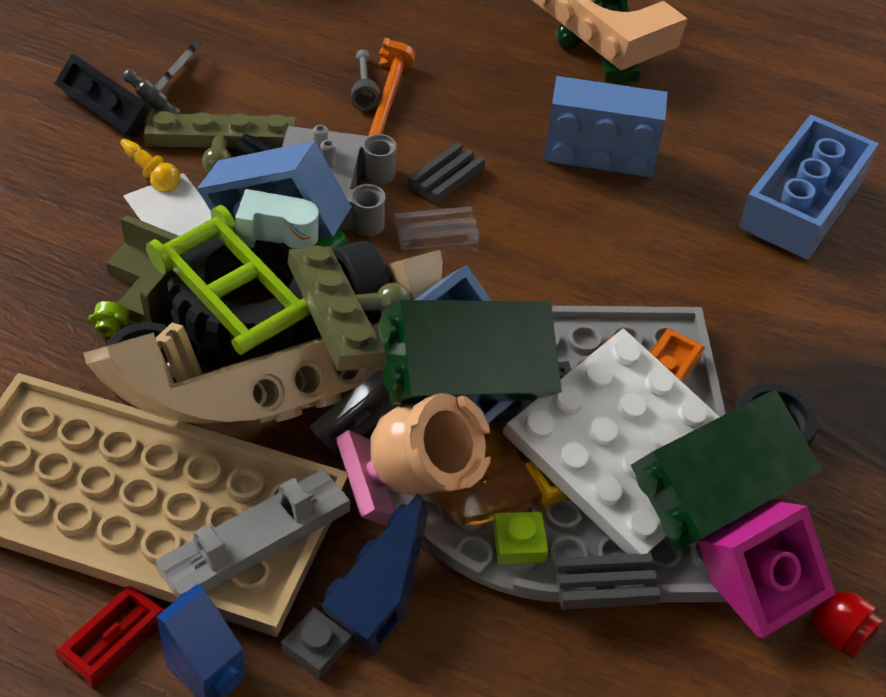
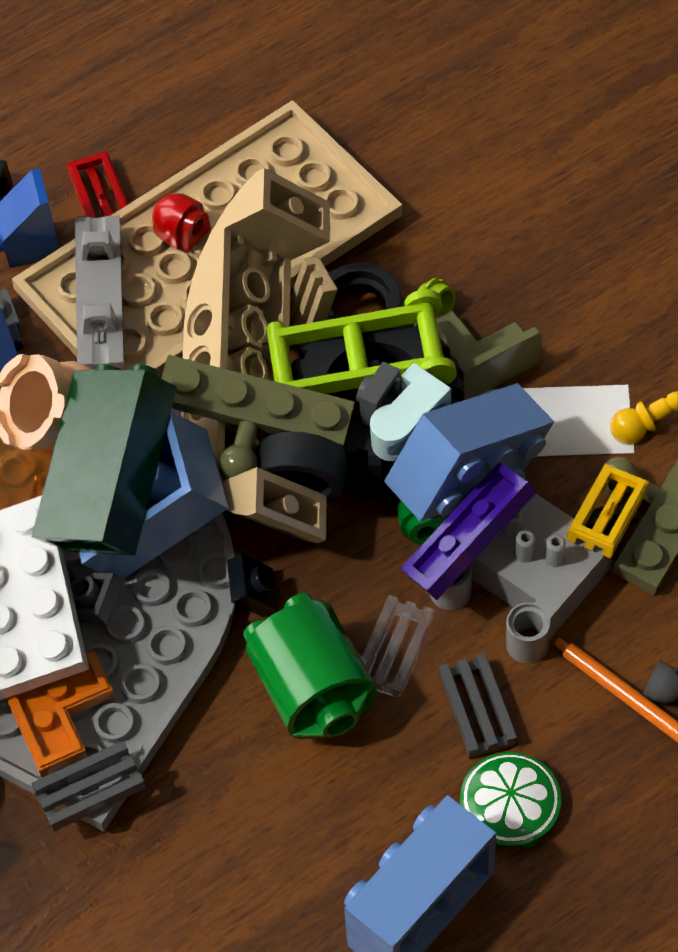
camera: 130 degrees right, 10 degrees up
none -> dark grey tile [31,740,146,832]
none -> red piece [152,193,211,252]
none -> green cylinder [243,593,377,740]
none -> dark grey plate [356,362,400,427]
none -> dark purple plate [400,461,537,600]
none -> dish [460,752,561,848]
none -> yellow tile [566,464,649,558]

